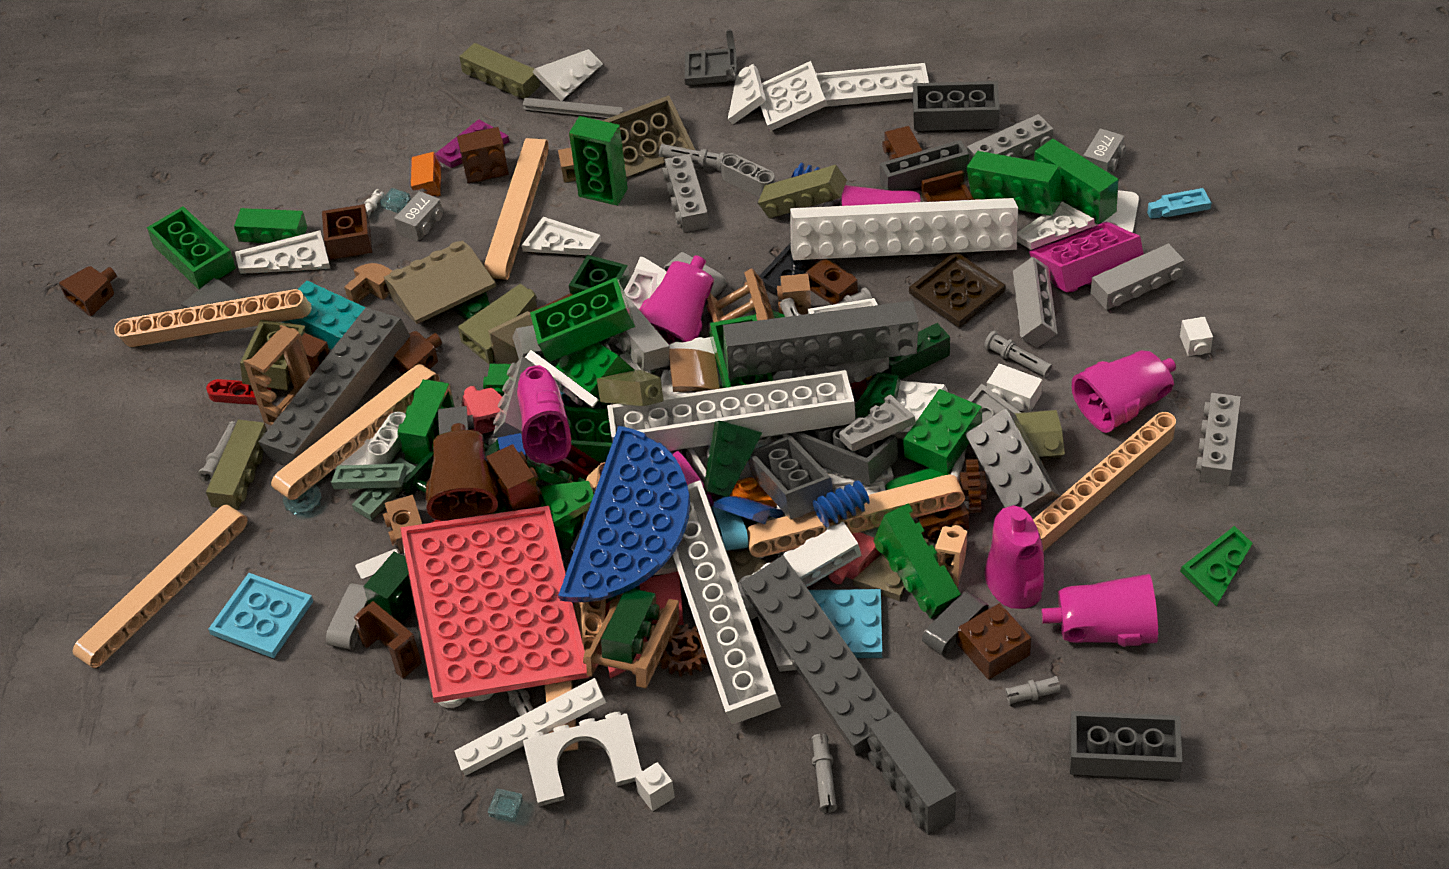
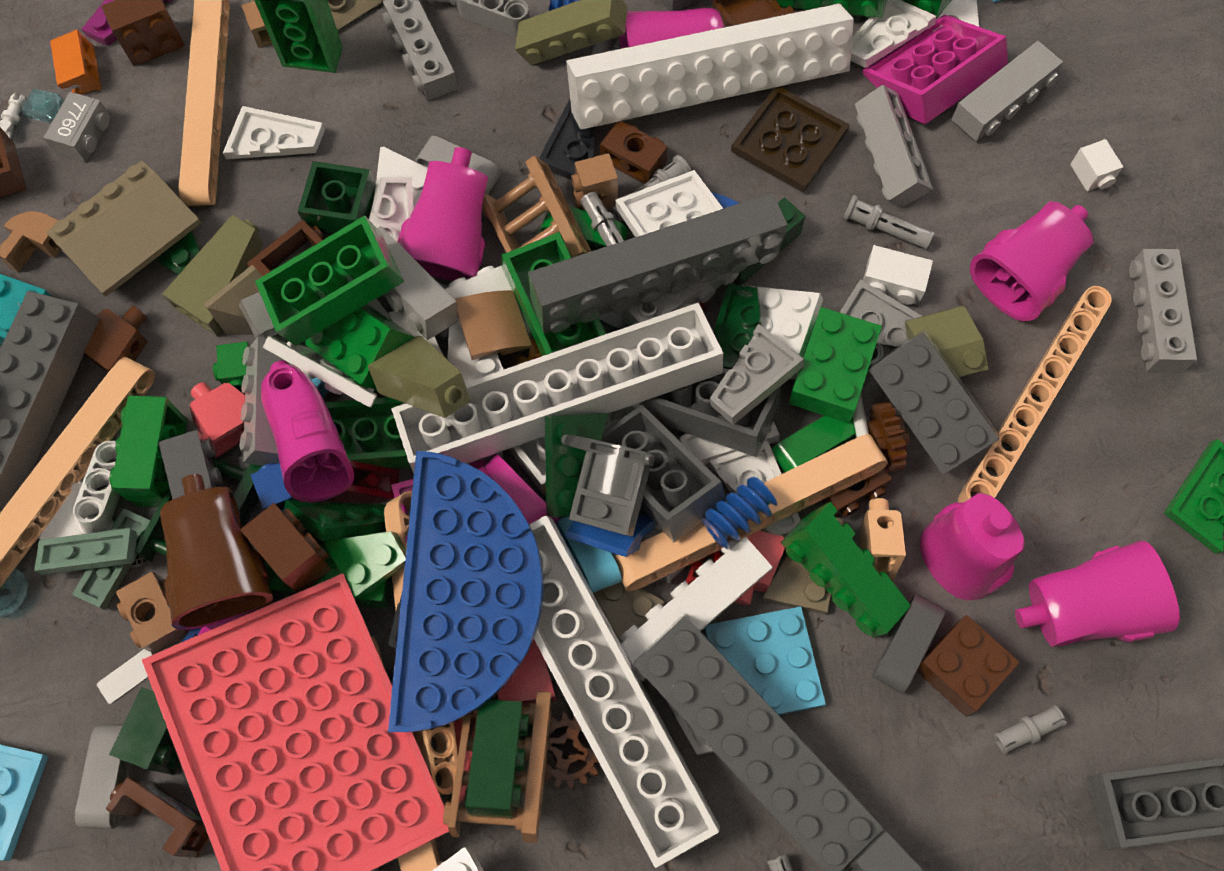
camera: 15 degrees left, 20 degrees up
none -> dark grey piece [561,435,655,536]

